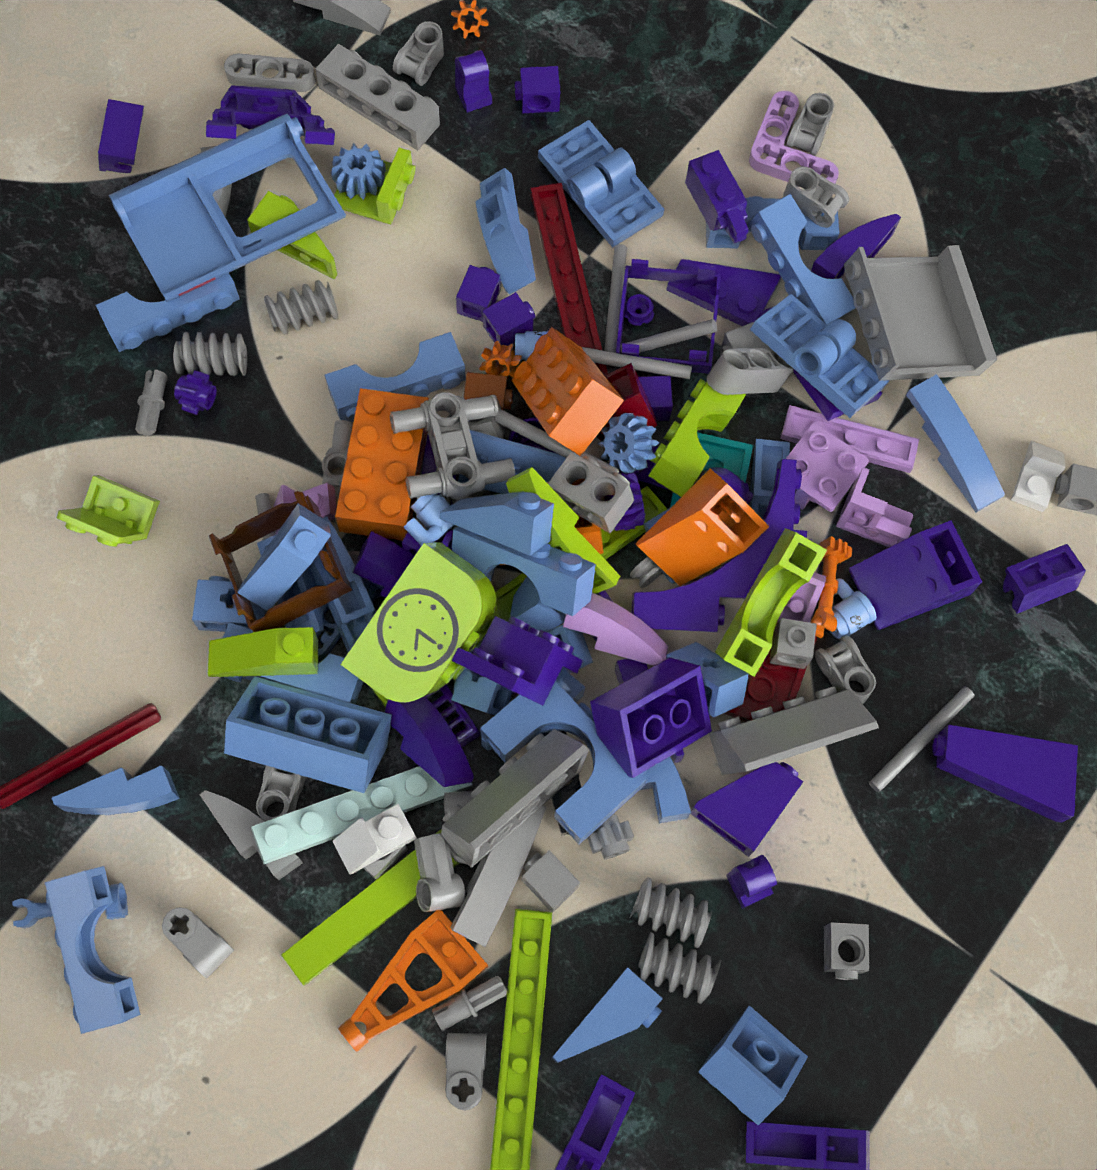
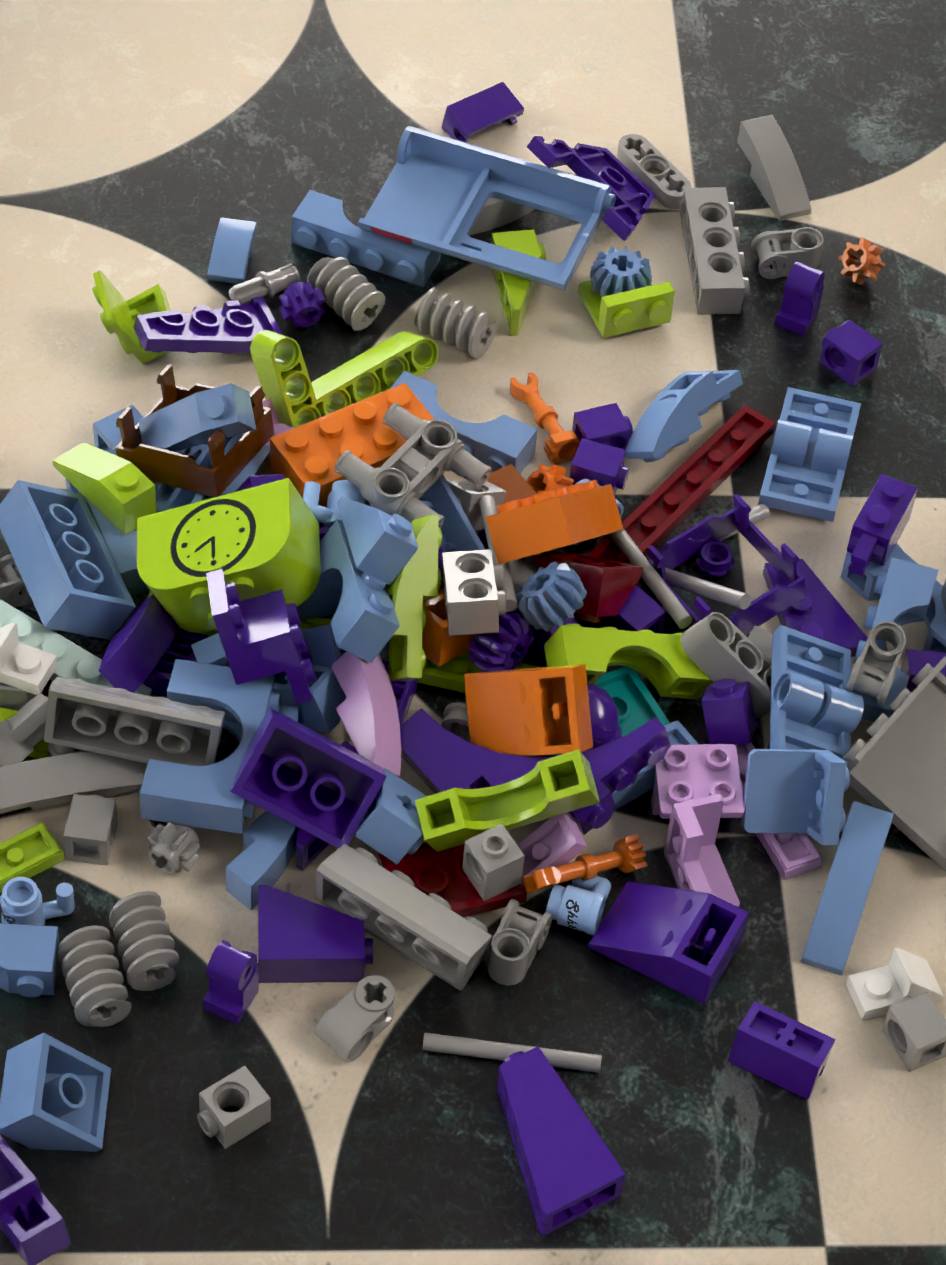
camera: 50 degrees right, 20 degrees down
none -> light blue piece [0,877,75,926]
none -> dark purple wing [133,296,283,354]
none -> medium blue slope [207,218,257,284]
none -> lime beam [250,330,439,428]
none -> light grey piece [314,975,395,1062]
none -> orange piece [510,372,581,464]
none -> dark purple brick [702,679,757,744]
none -> medium blue bracket [741,749,850,845]
none -> light grey piece [845,621,906,706]

